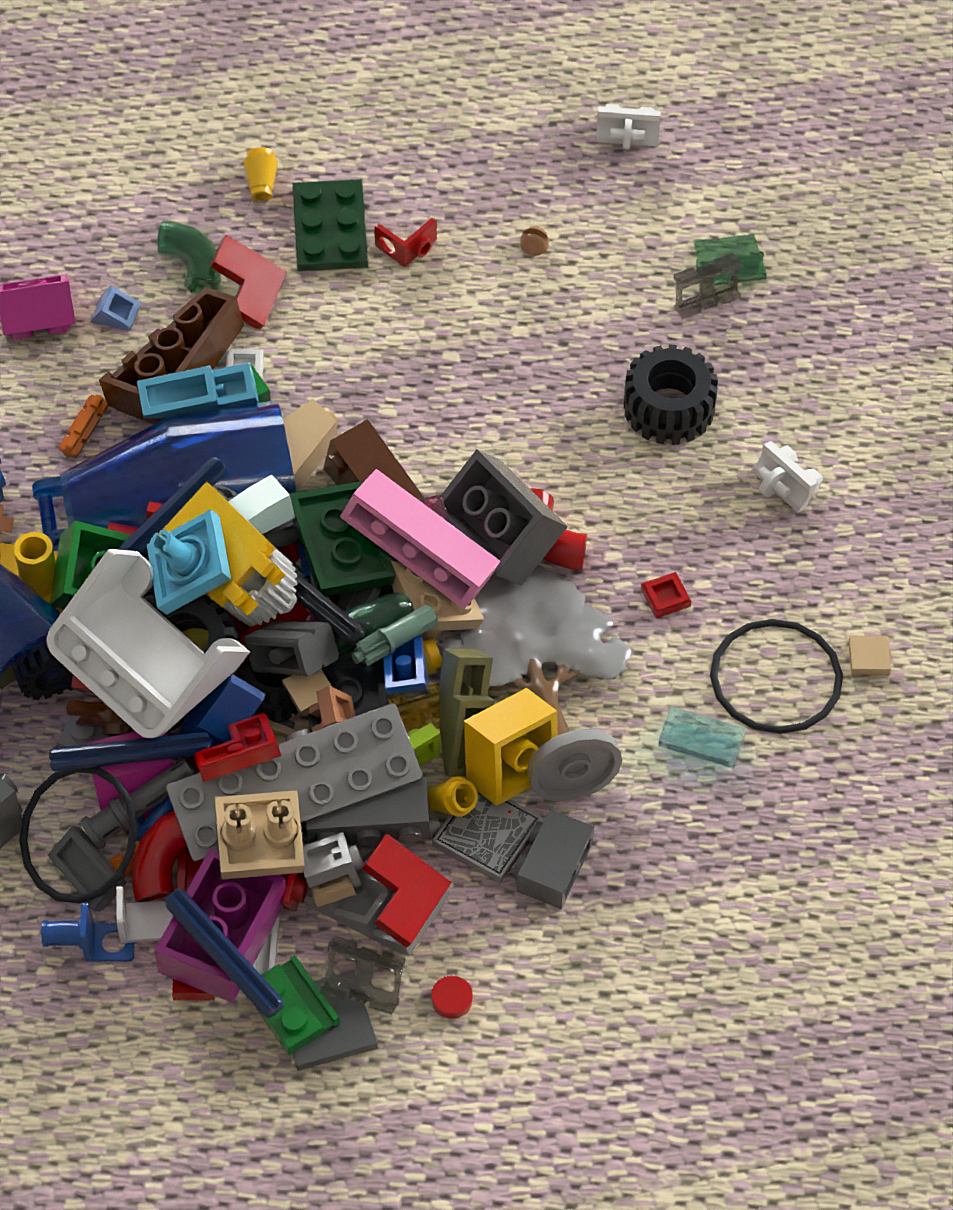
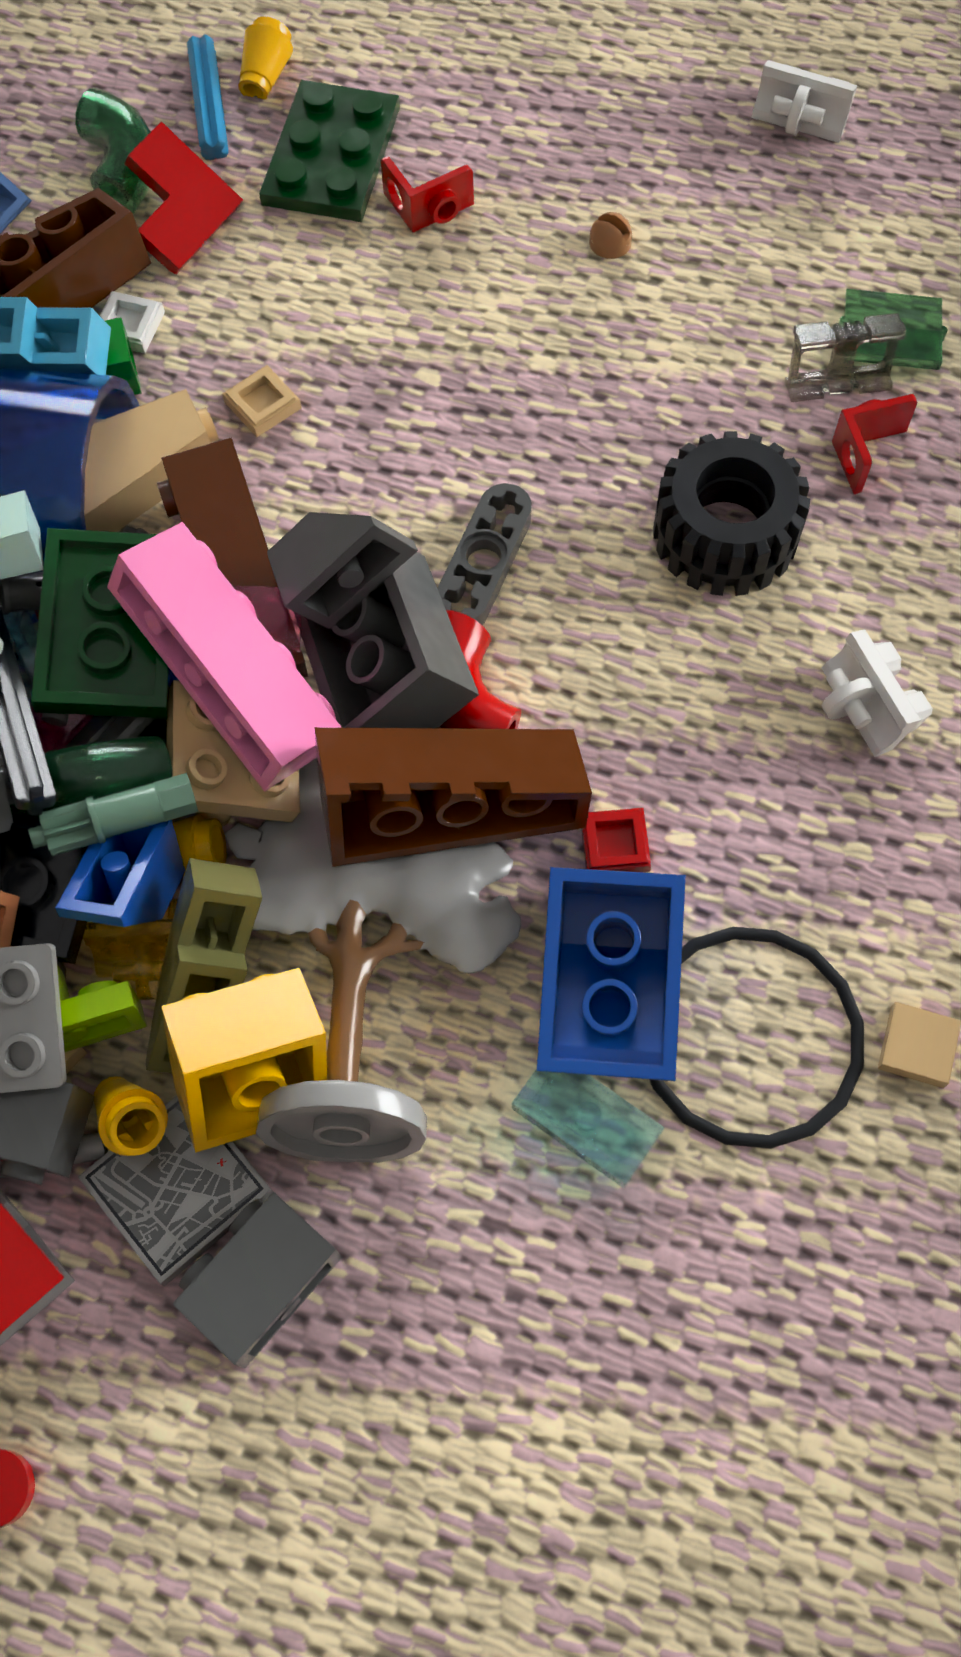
camera: 20 degrees right, 10 degrees up
none -> dark azure axle [187,34,229,160]
none -> tan tile [222,365,302,437]
none -> dark grey slope [267,512,418,629]
none -> reddish brown wedge [314,727,592,867]
none -> dark grey beam [437,483,532,625]
none -> blue slope [537,867,686,1081]
none -> red bracket [832,394,918,494]

